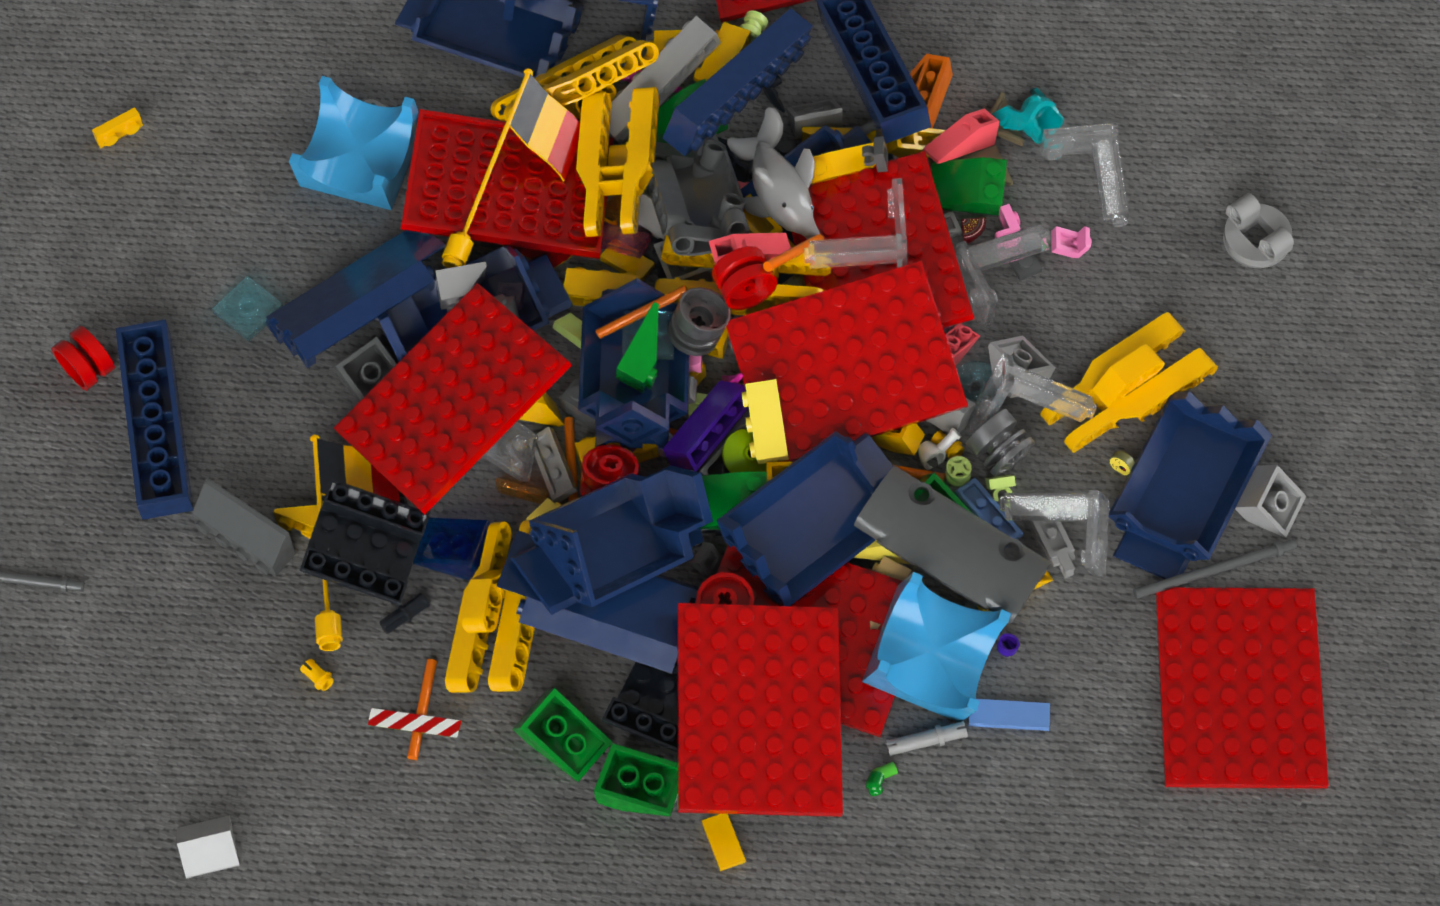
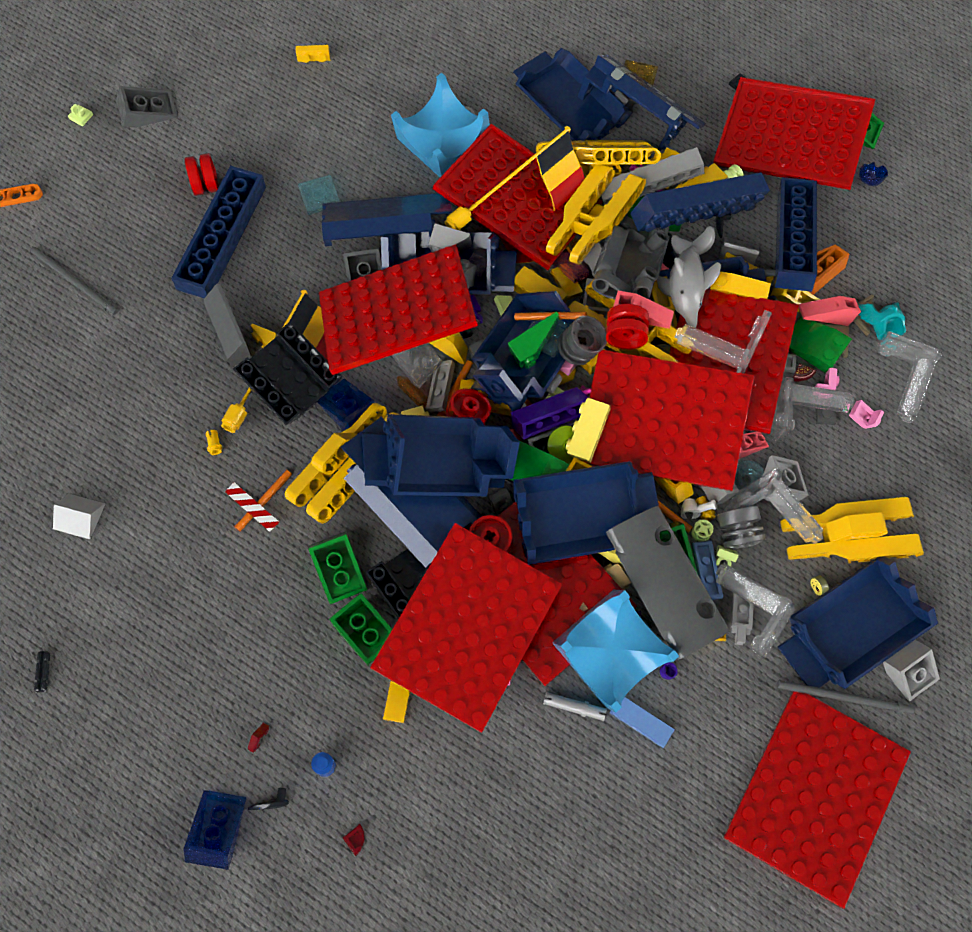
camera: 25 degrees right, 5 degrees up
black axle [379,593,430,634] -> none
orange bar [763,234,824,272] -> none
dark grey tile [862,136,888,172] -> none
green arm [865,761,898,796] -> none

